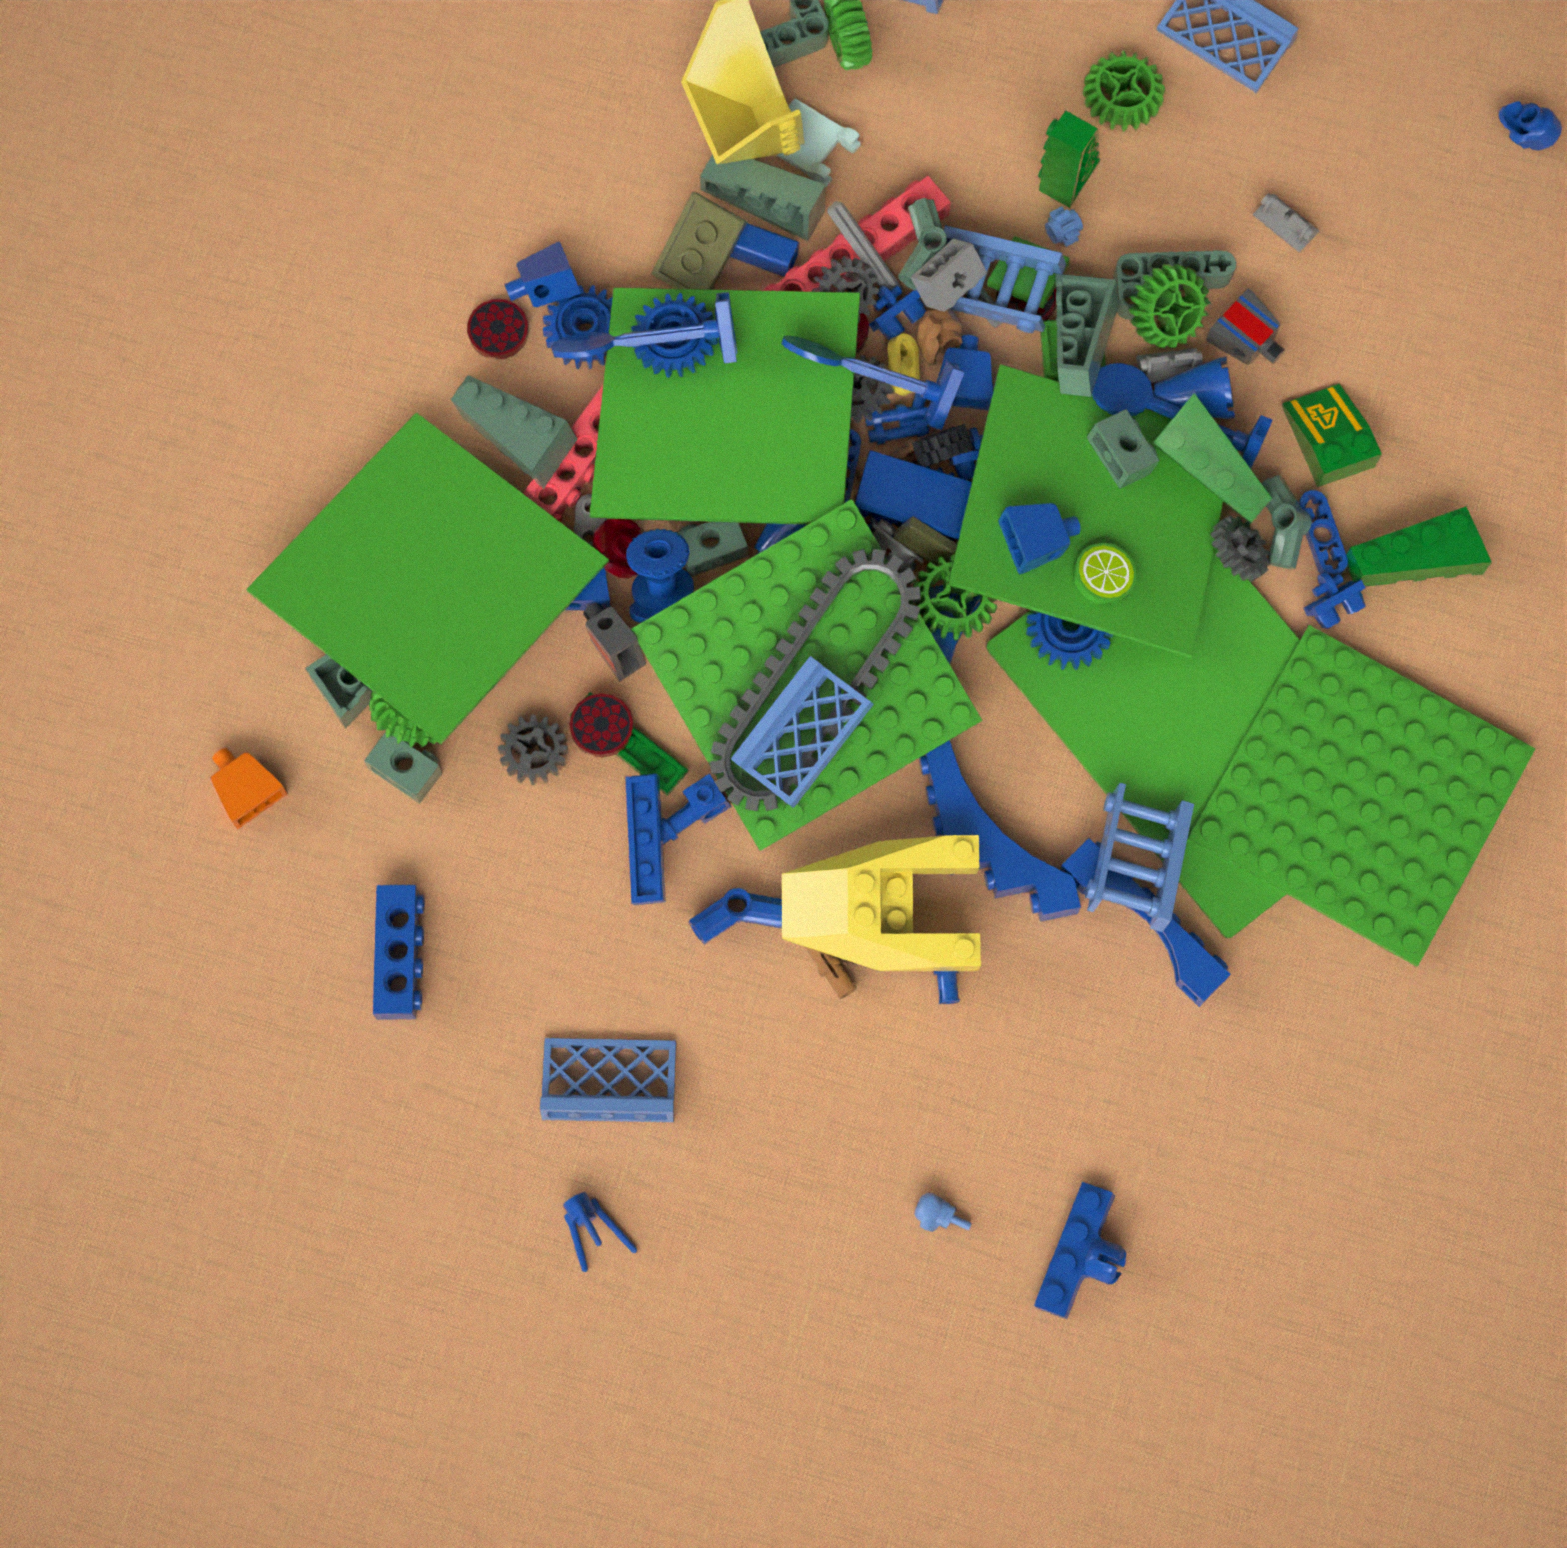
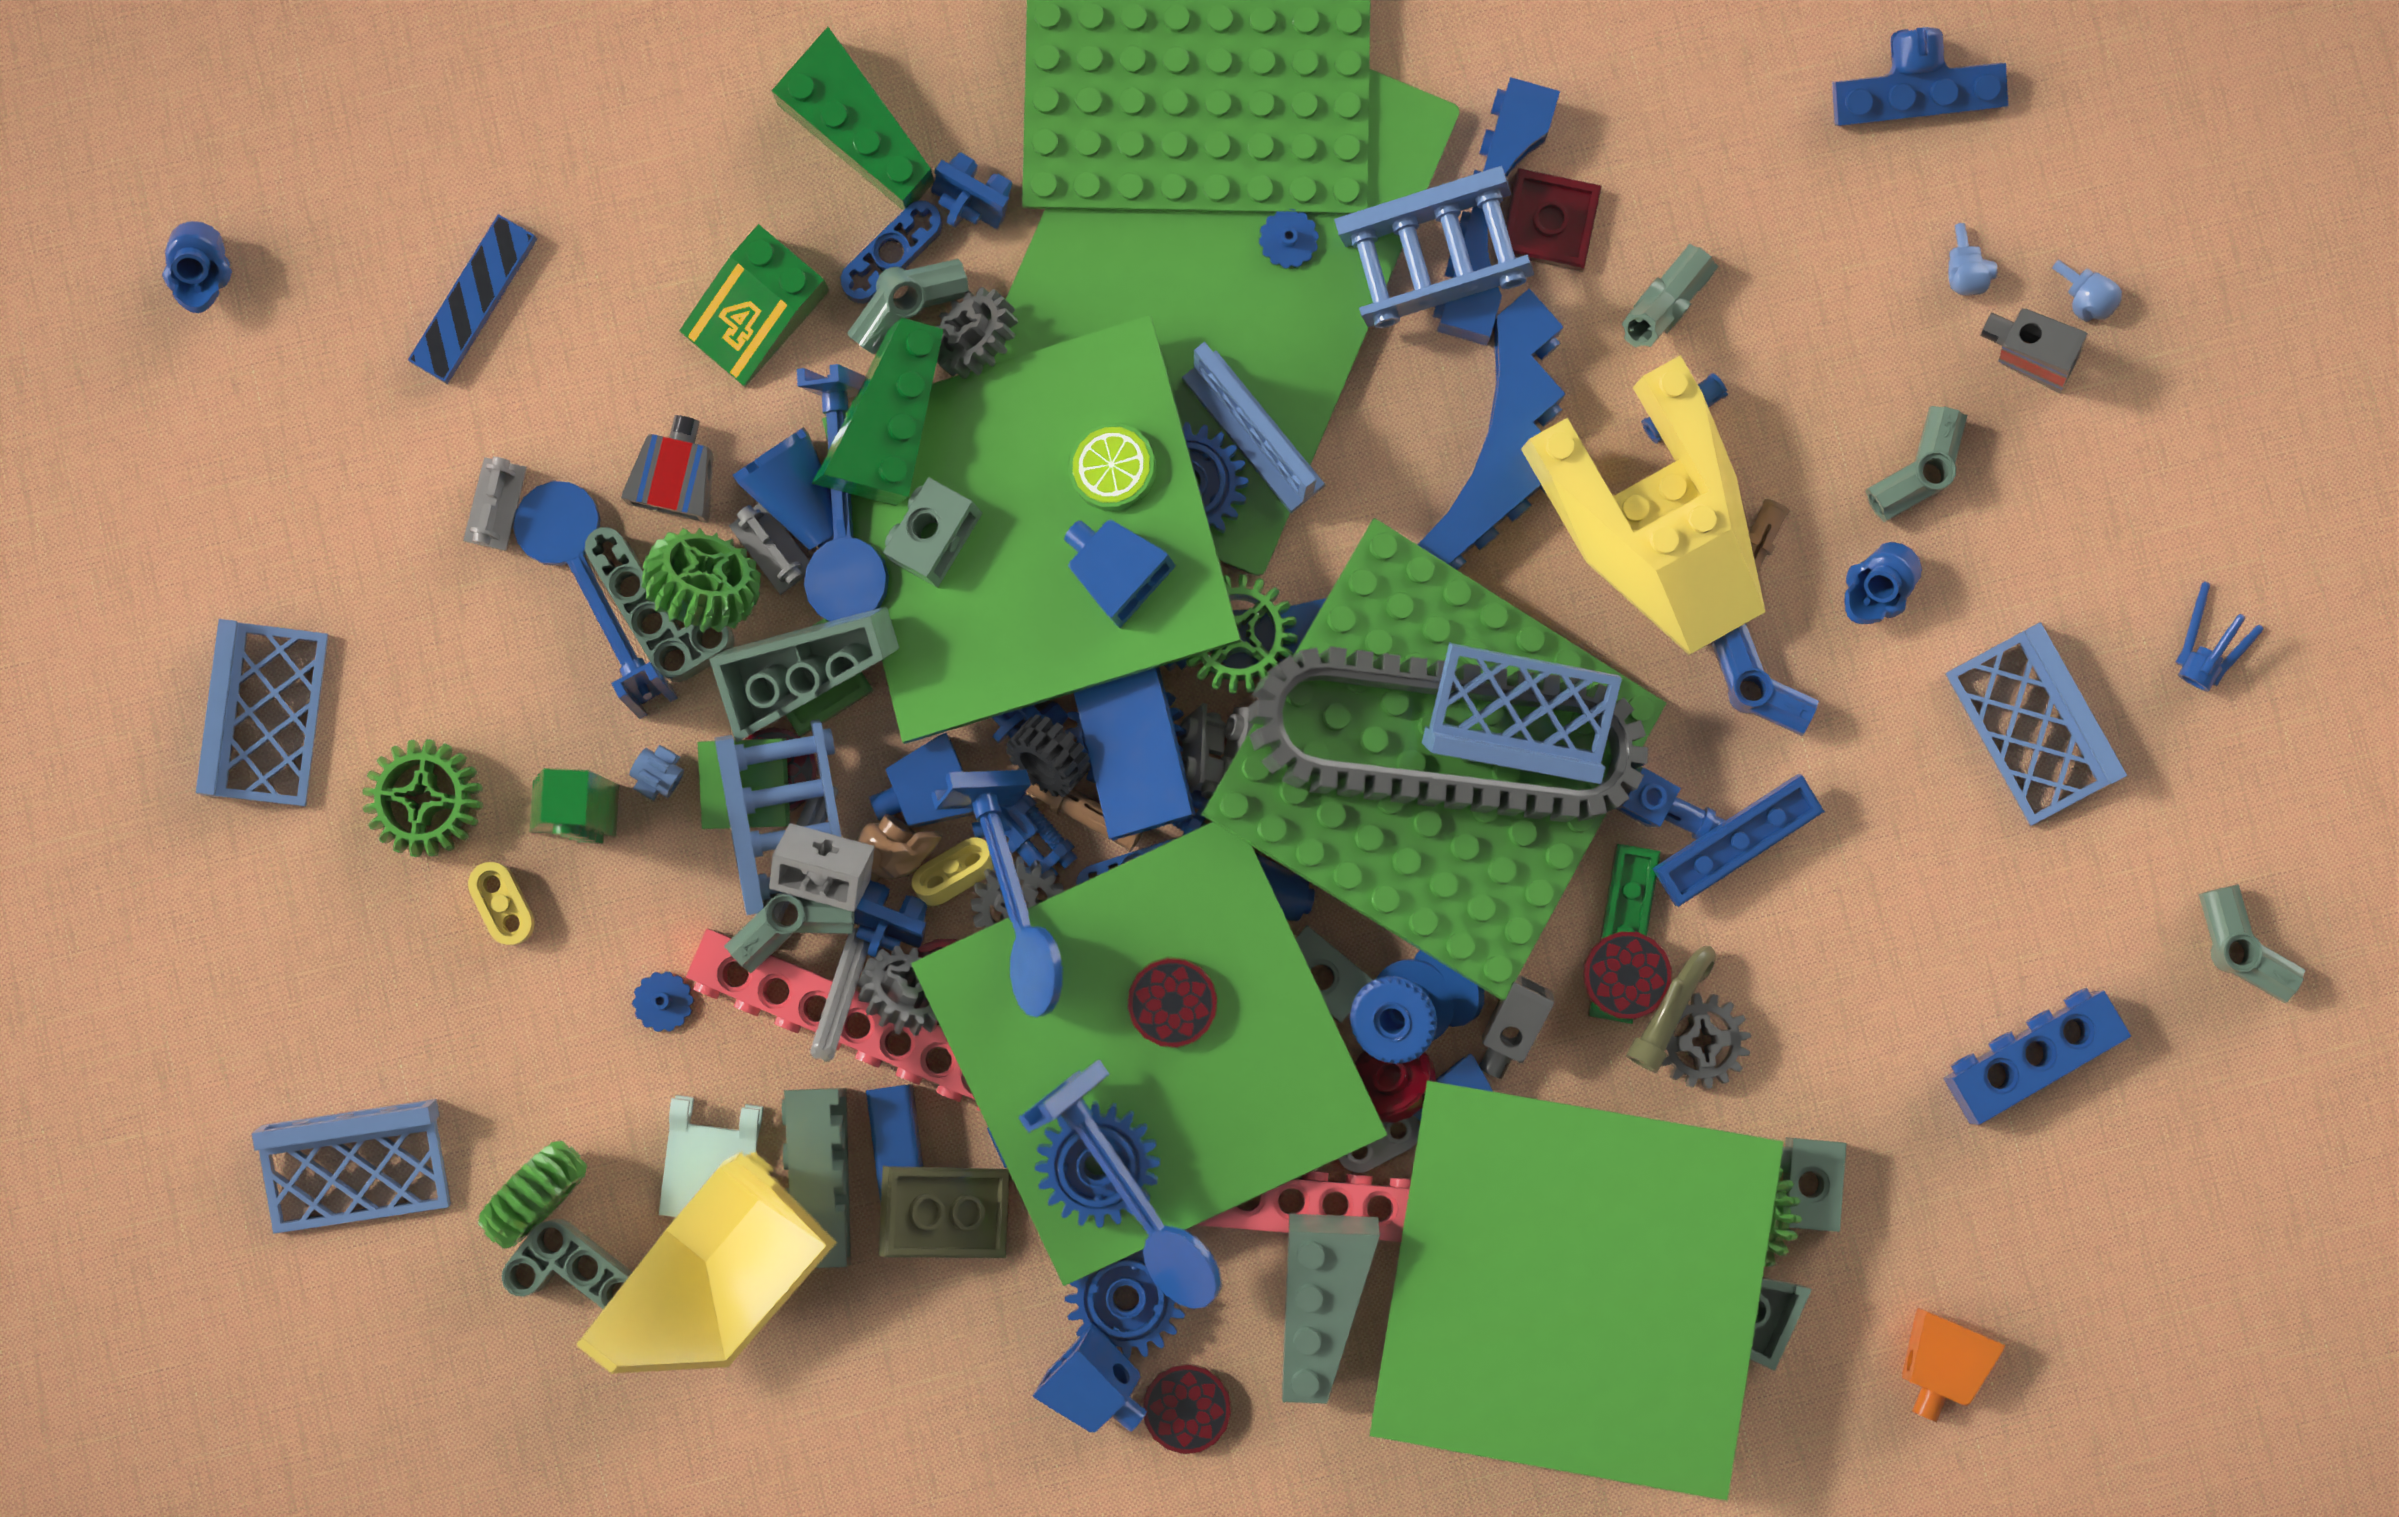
camera: 120 degrees left, 10 degrees up
olive tile [893,516,957,566] -> none
none -> blue tile [408,214,537,385]
none -> light yellow plate [468,862,535,945]
none -> blue piece [513,481,678,719]
none -> blue piece [632,971,694,1032]
none -> tile [1128,957,1217,1048]
none -> medium blue fence [1182,342,1325,513]
none -> blue piece [1259,209,1319,269]
none -> dark red tile [1505,168,1602,272]
none -> sand green piece [1622,244,1718,348]
none -> olive plant [1626,946,1716,1073]
none -> blue head [1844,542,1922,624]
none -> sand green piece [1865,406,1968,522]
none -> dark grey torso [1980,308,2088,394]
none -> medium blue piece [2052,260,2122,322]
none -> sand green piece [2198,884,2305,1003]

